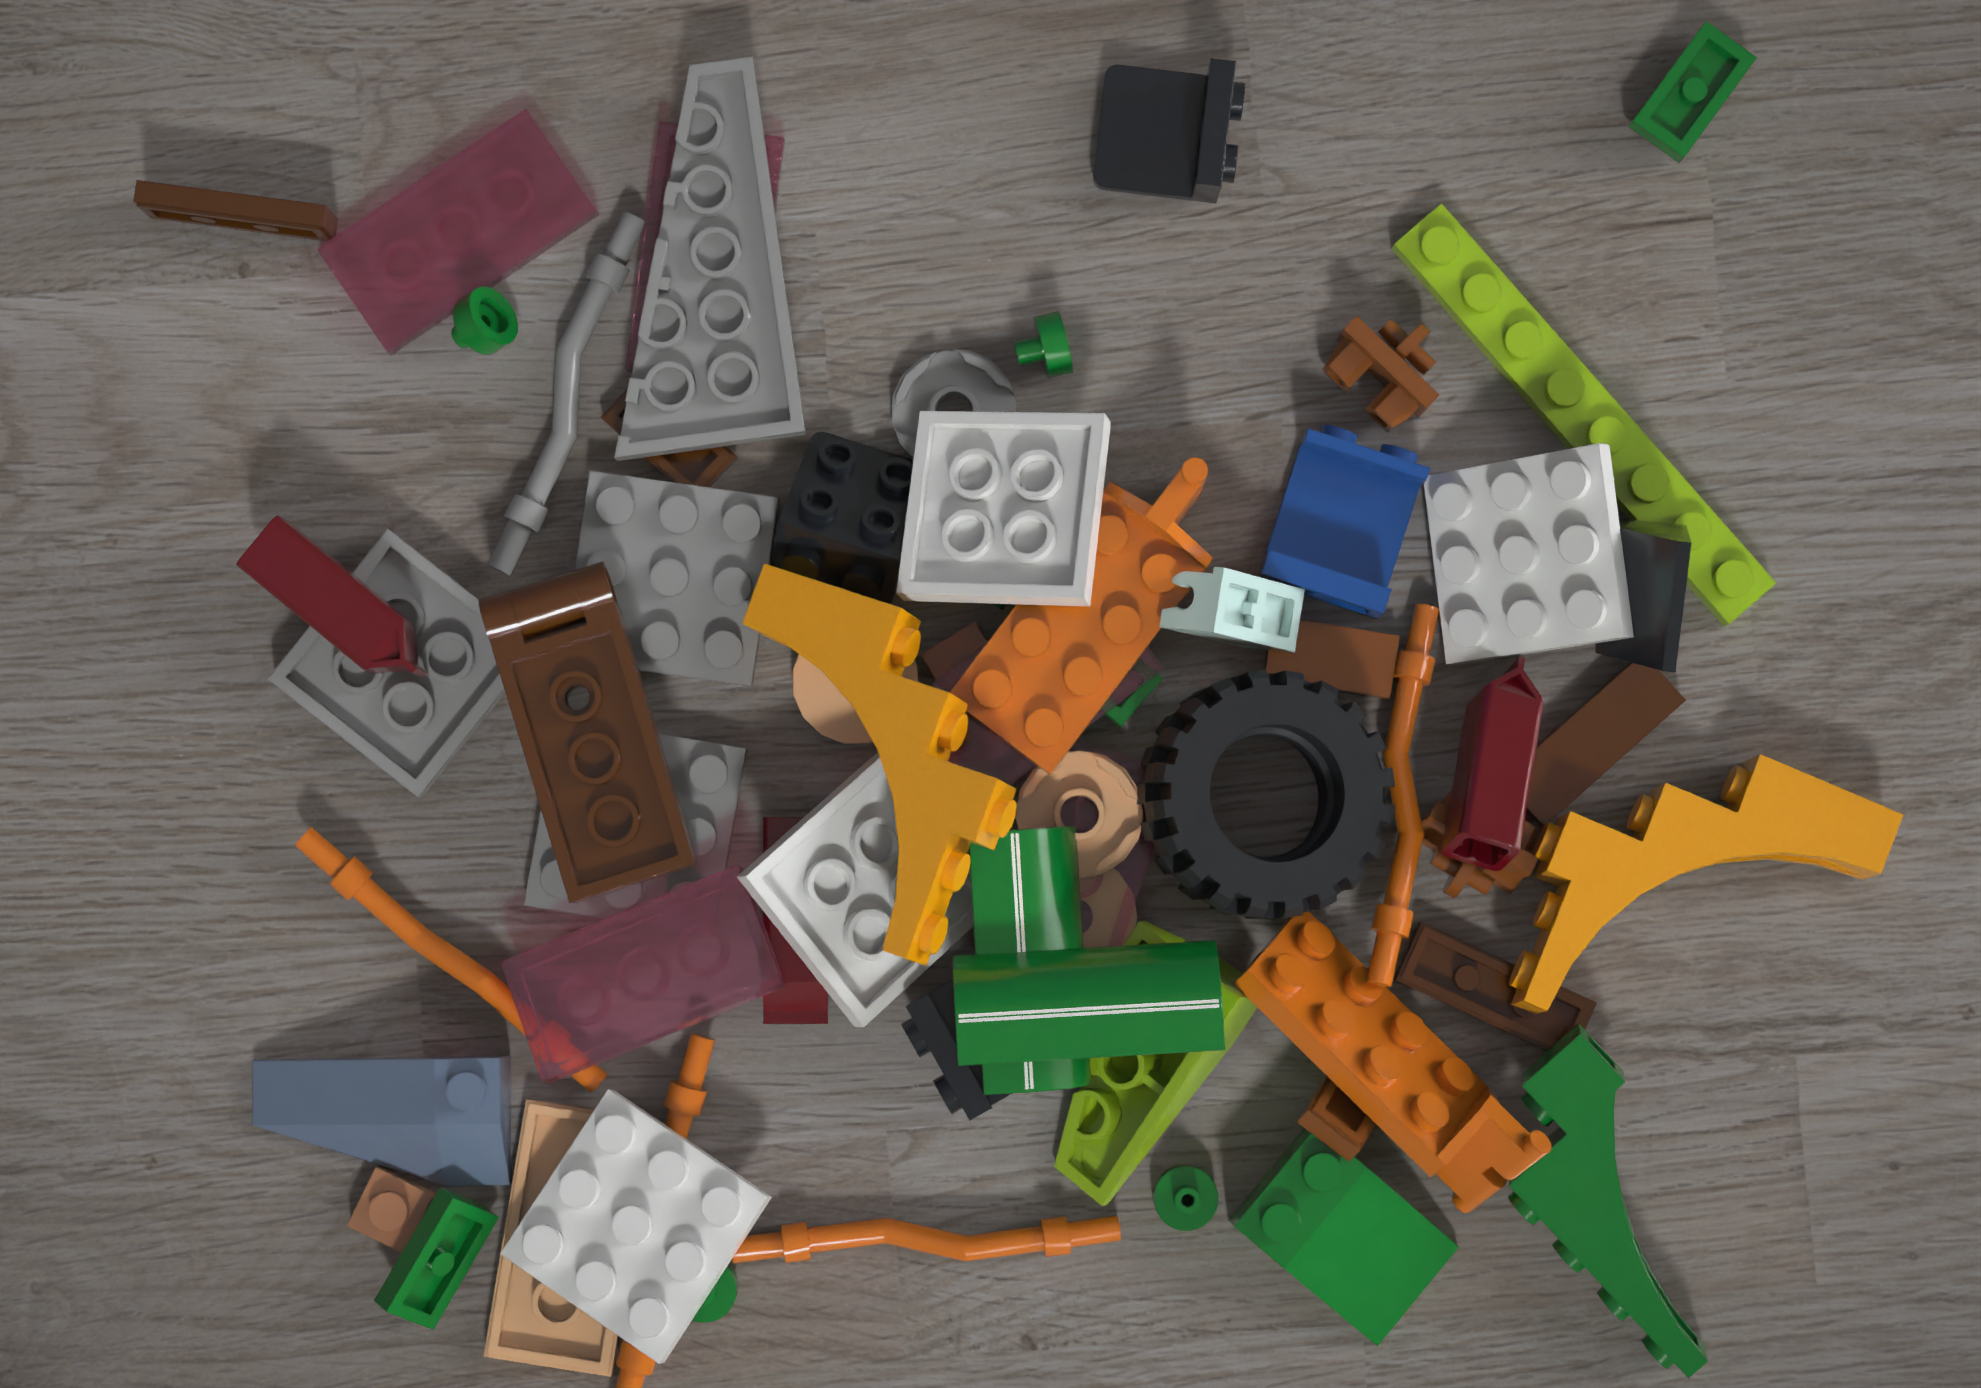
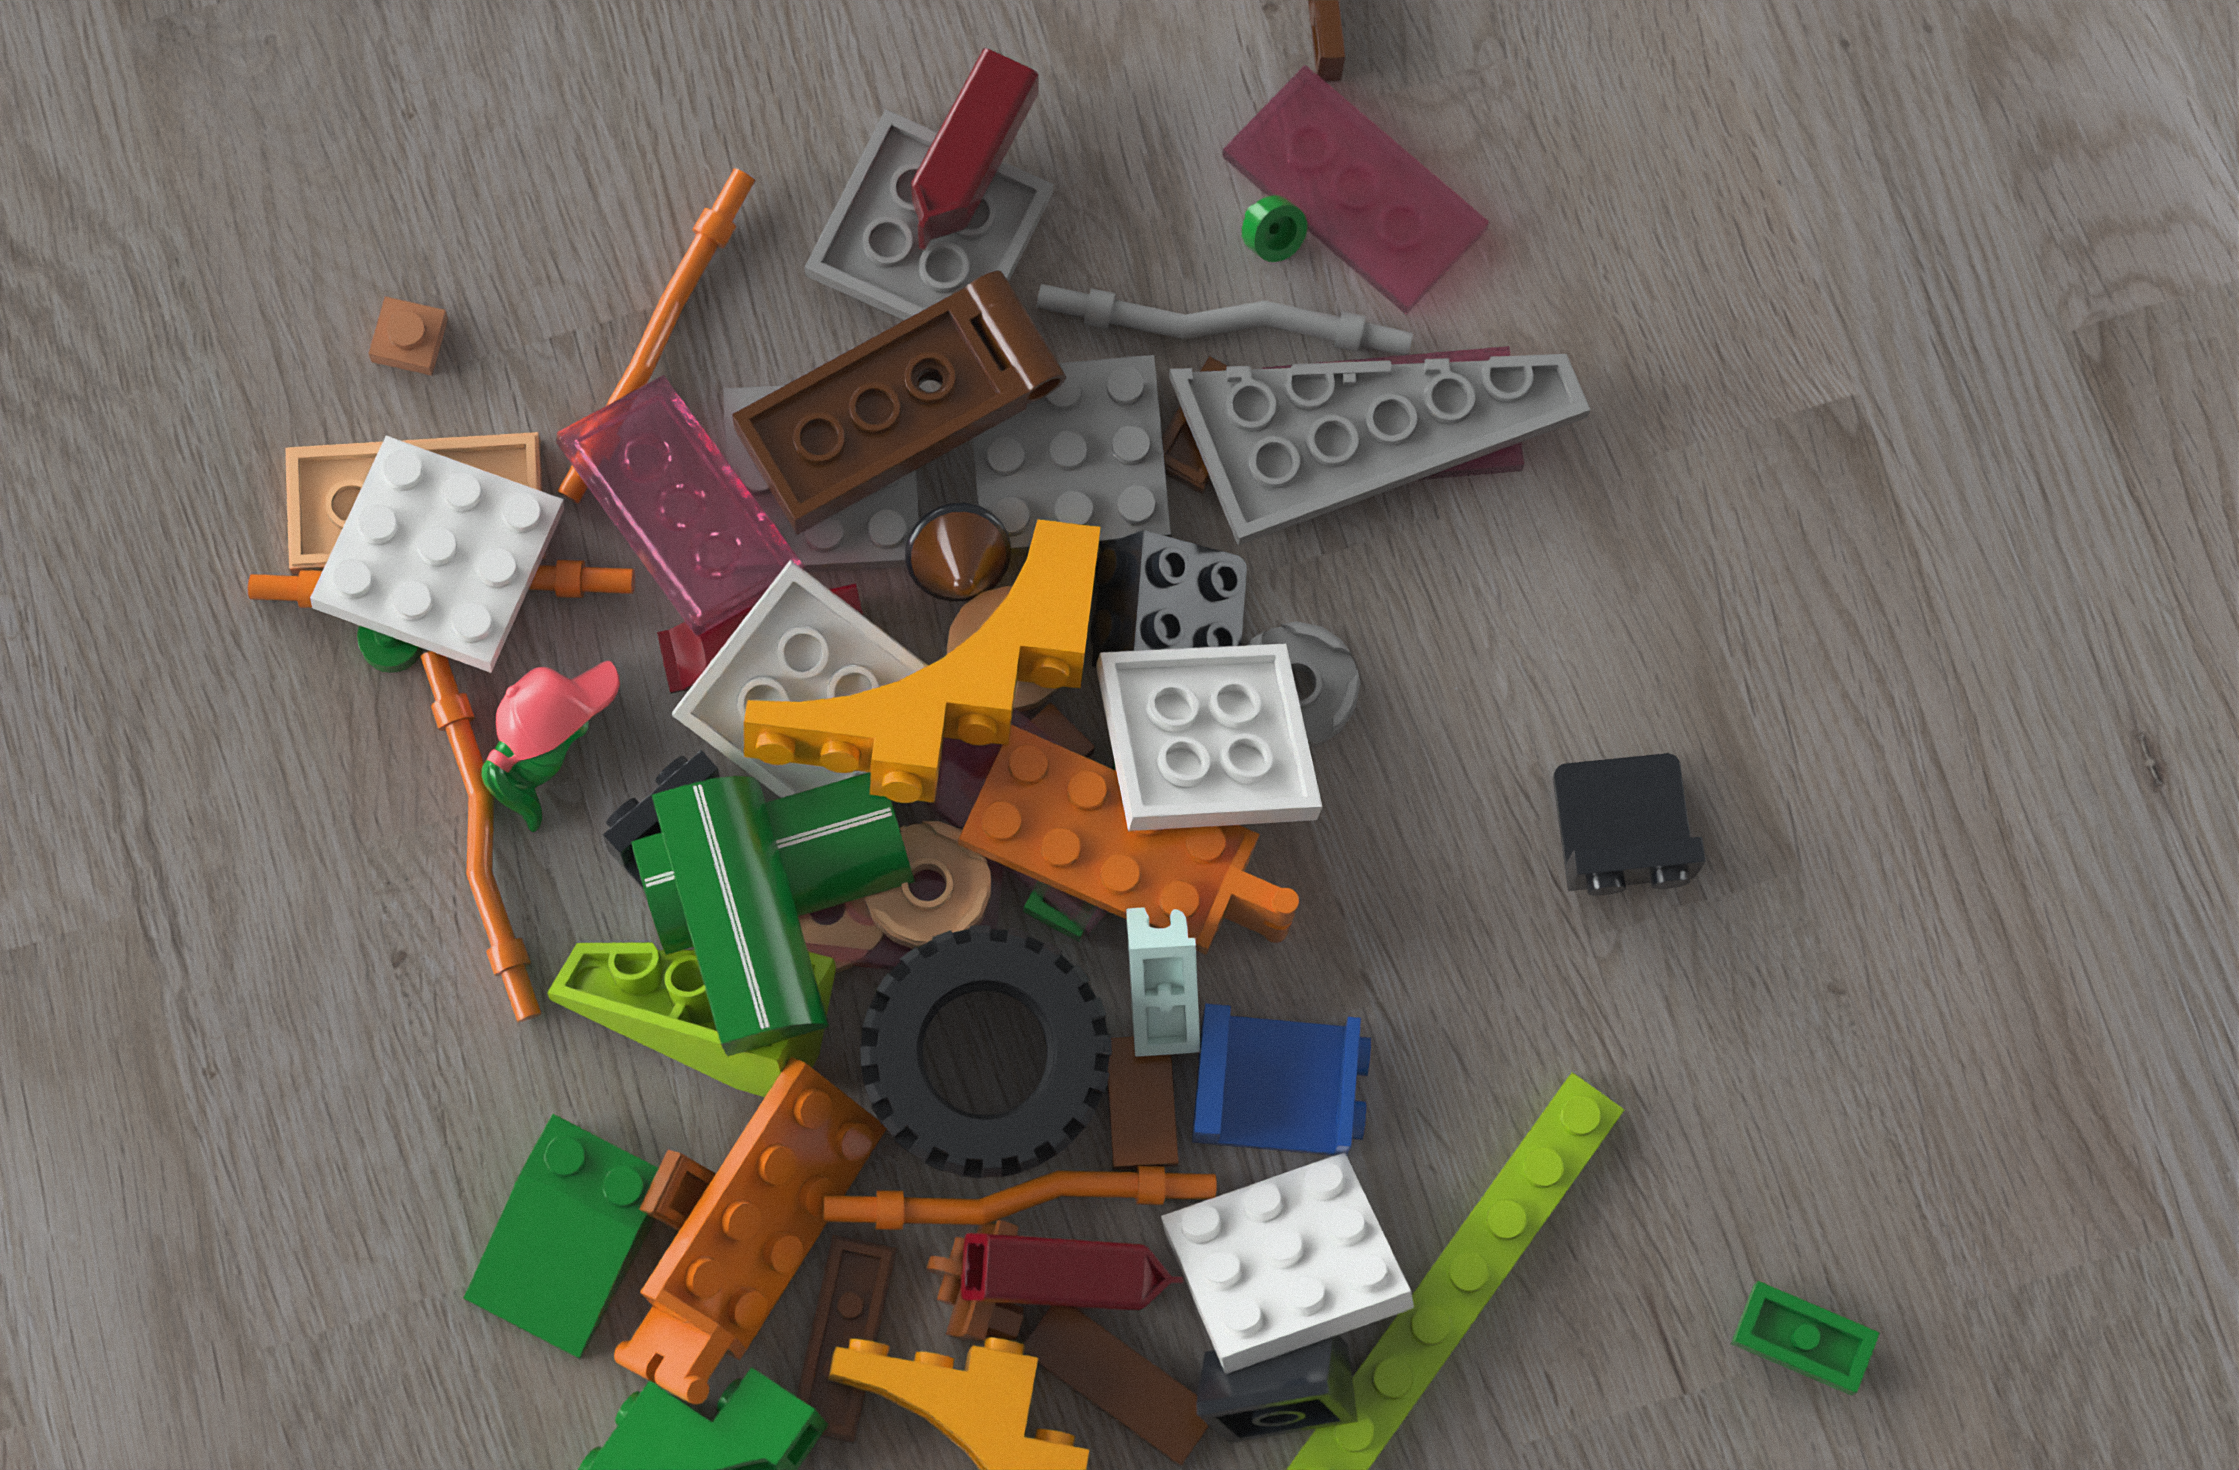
camera: 75 degrees right, 10 degrees down
sand blue wedge [252,1055,512,1186] -> none
green plate [374,1187,499,1330] -> none
green tile [1013,311,1073,379] -> none
green tile [1153,1165,1218,1231] -> none
dark orange hips [1322,315,1440,433] -> none
none -> coral hair [481,661,620,832]
none -> reddish brown hat [905,502,1011,602]

